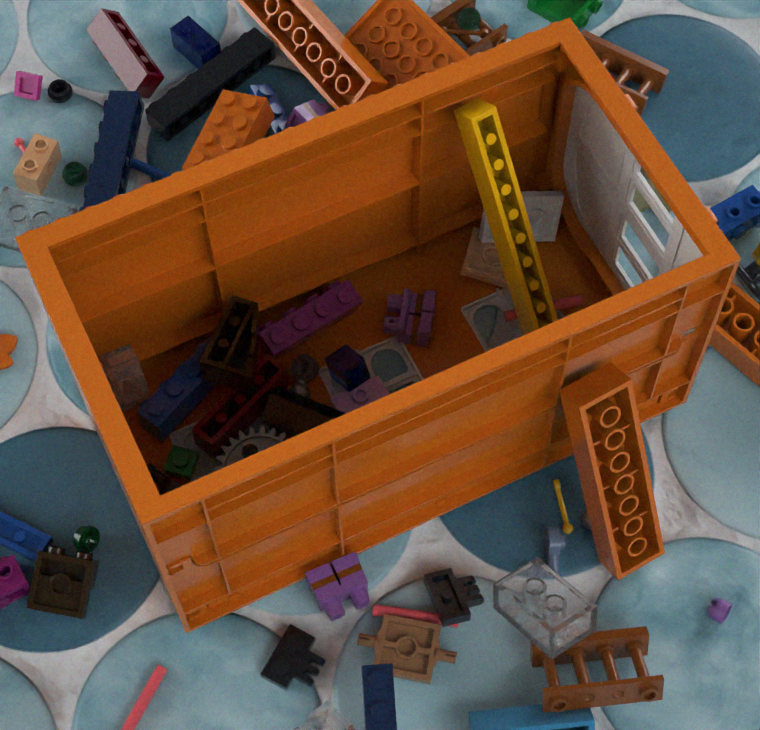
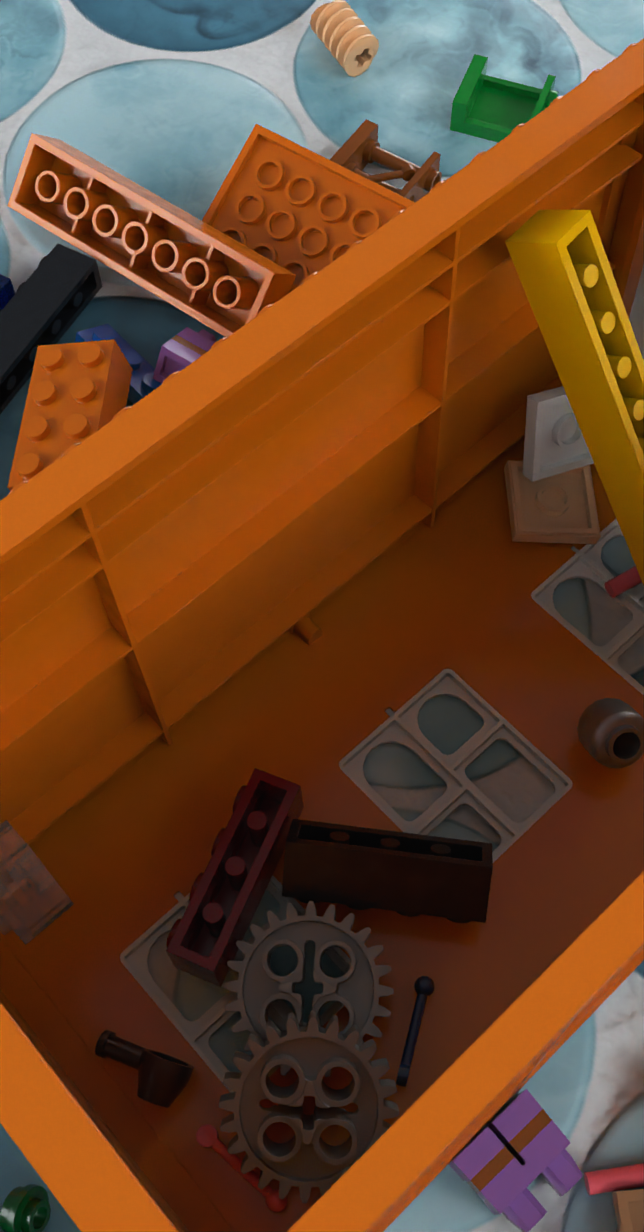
camera: 15 degrees left, 0 degrees up
blue brick [137,336,217,442] -> none
green plate [163,445,200,481] -> none
dark brown wedge [199,295,260,395] -> none
magenta brick [258,279,363,360] -> none
flat silver plate [289,354,319,398] -> none
brick [324,344,371,392] -> none
lavender plate [330,375,390,413] -> none
medium lavender hips [383,288,436,347] -> none
clear green plate [457,7,481,30] -> none

